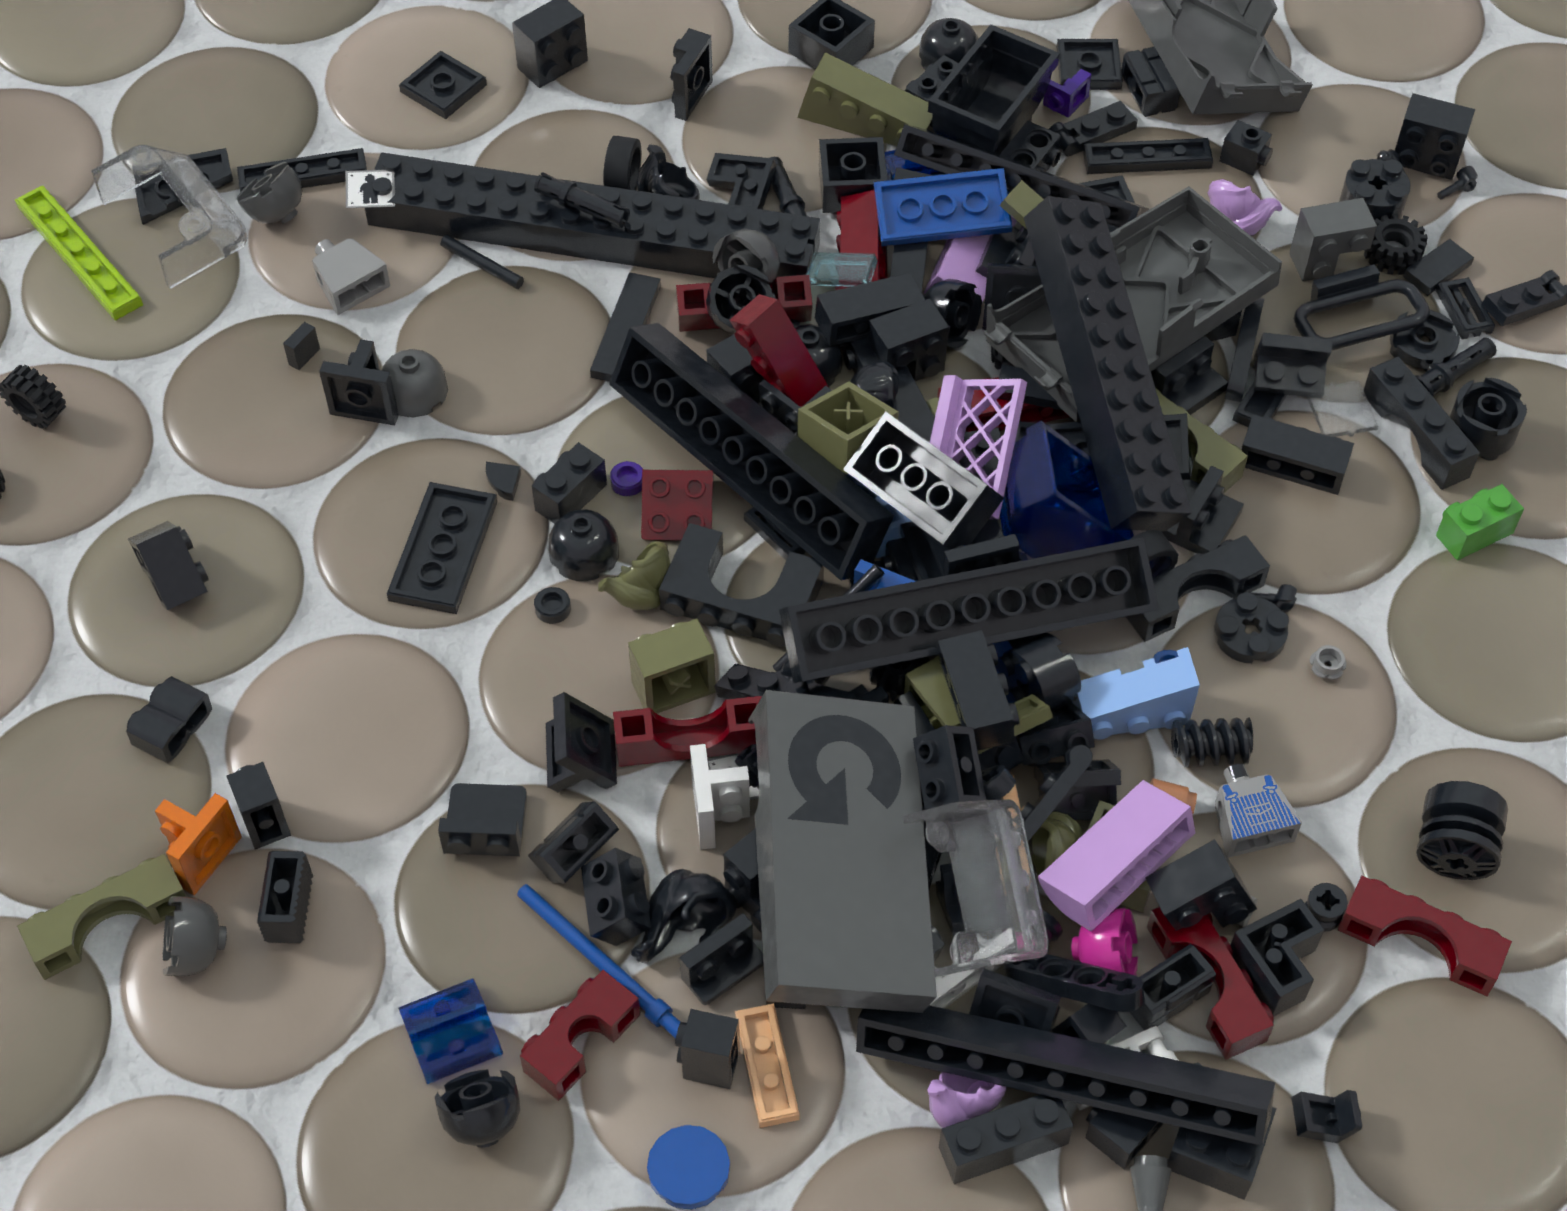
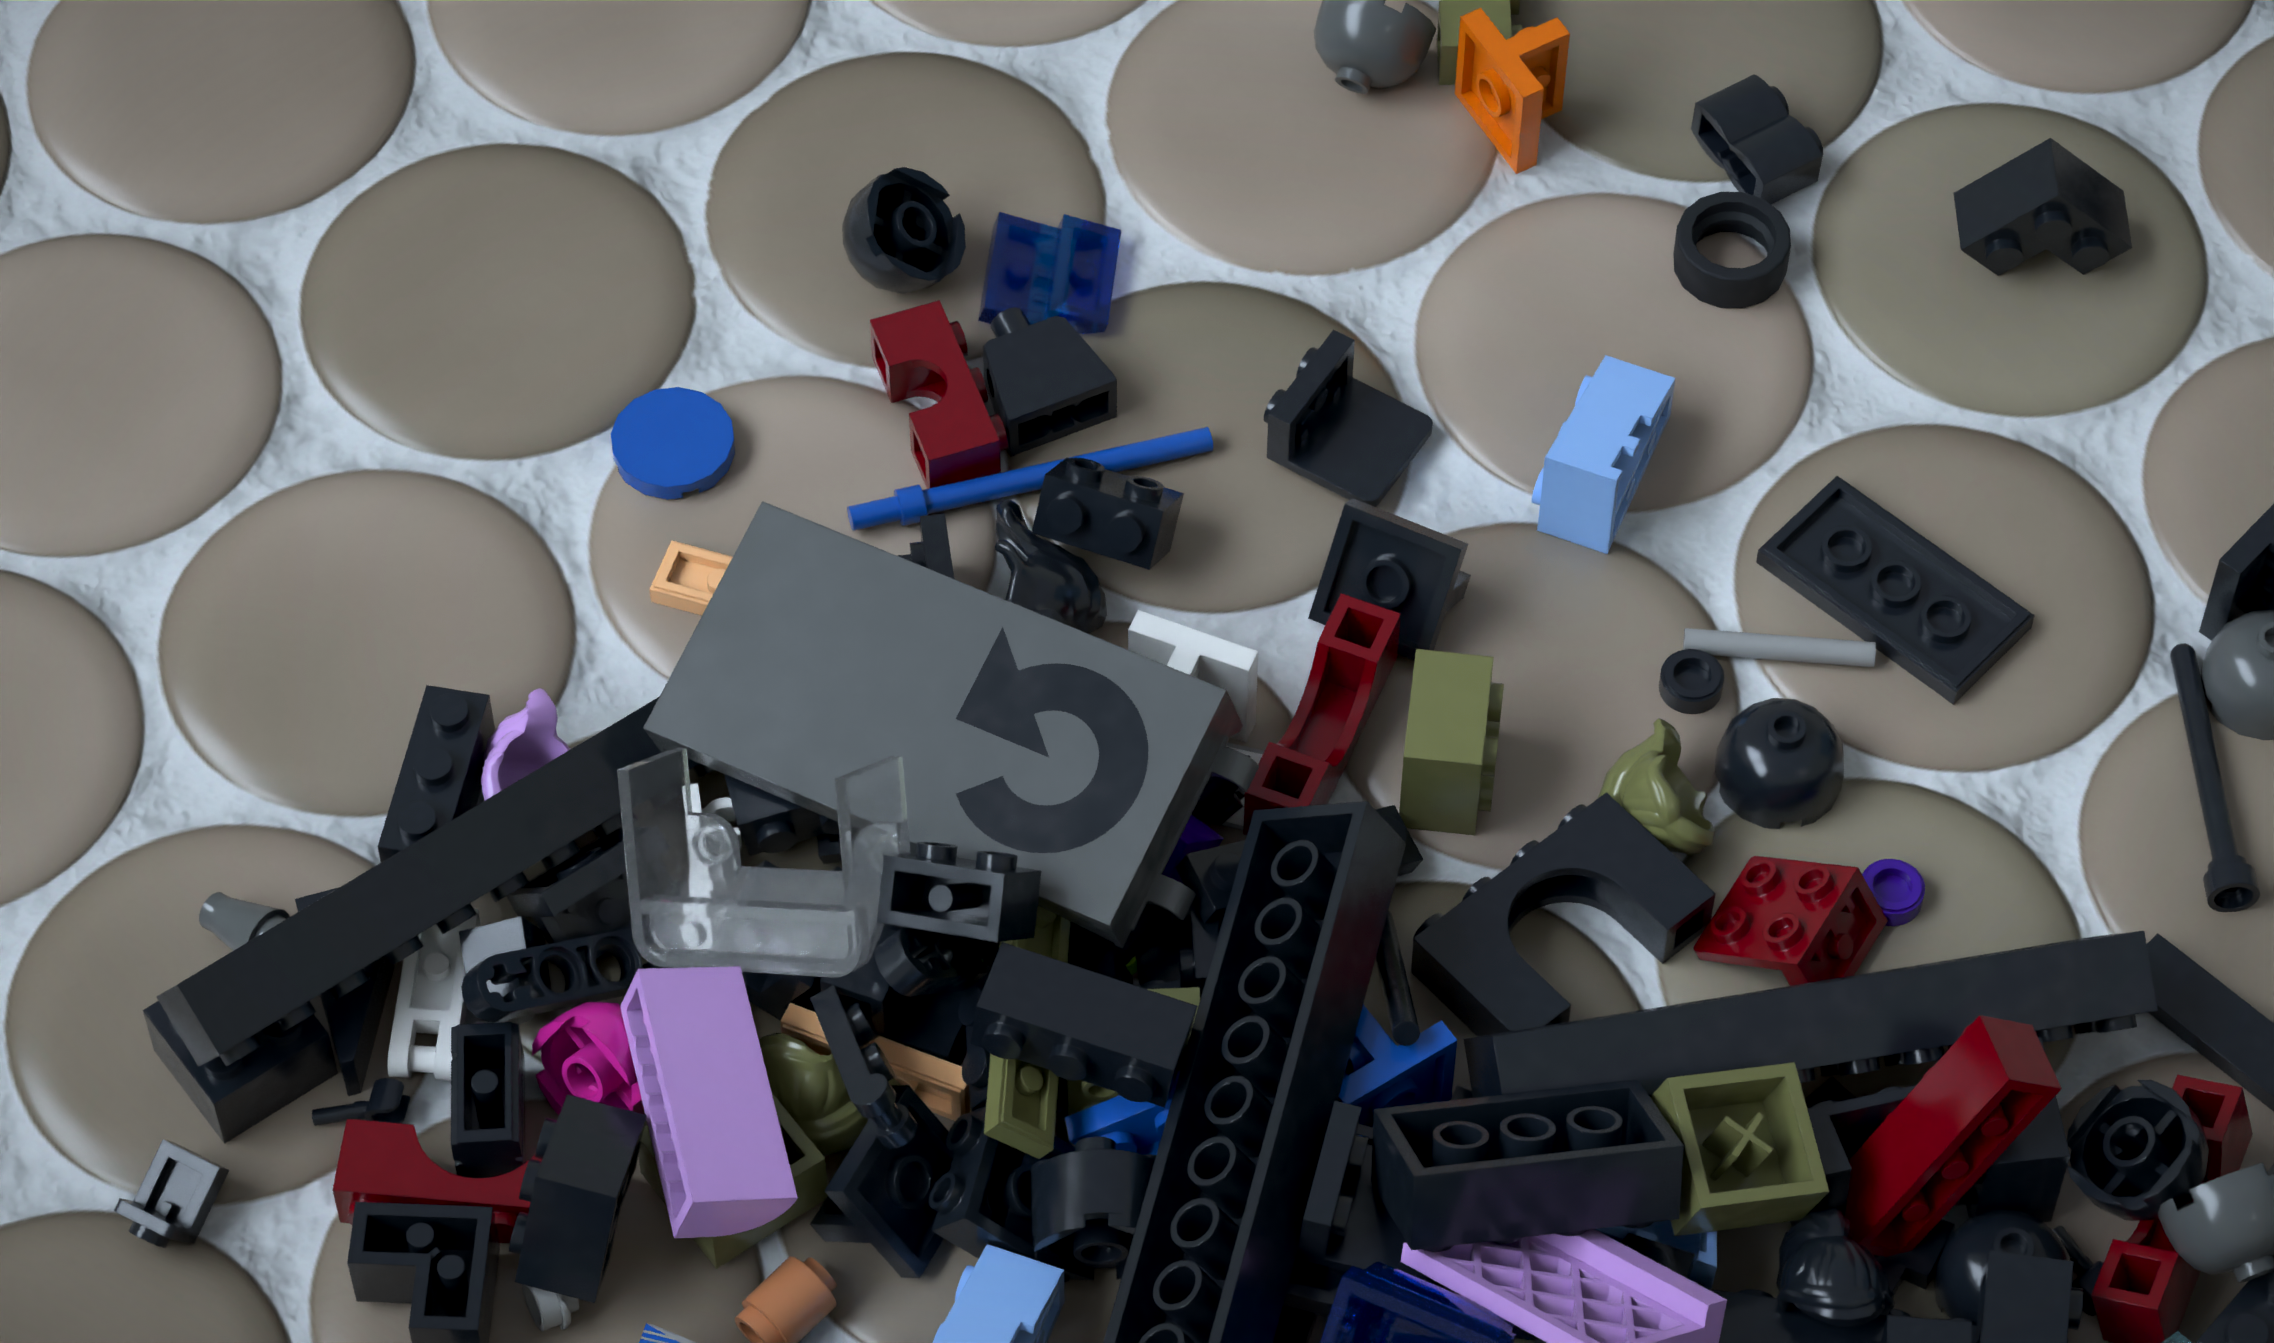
camera: 120 degrees right, 0 degrees up
black brick [226,762,291,850] -> none
black brick [257,851,314,943] -> none
black tile [486,461,521,501] -> none
black brick [528,801,619,883] -> none
black brick [532,442,607,524] -> none
black brick [675,1009,740,1089] -> none
none -> black hand [312,1078,411,1126]
none -> black torso [983,307,1117,457]
none -> light blue wedge [1531,355,1675,554]
none -> black tyre [1673,192,1791,308]
none -> light grey bar [1683,628,1876,667]
none -> black piece [2170,643,2260,912]

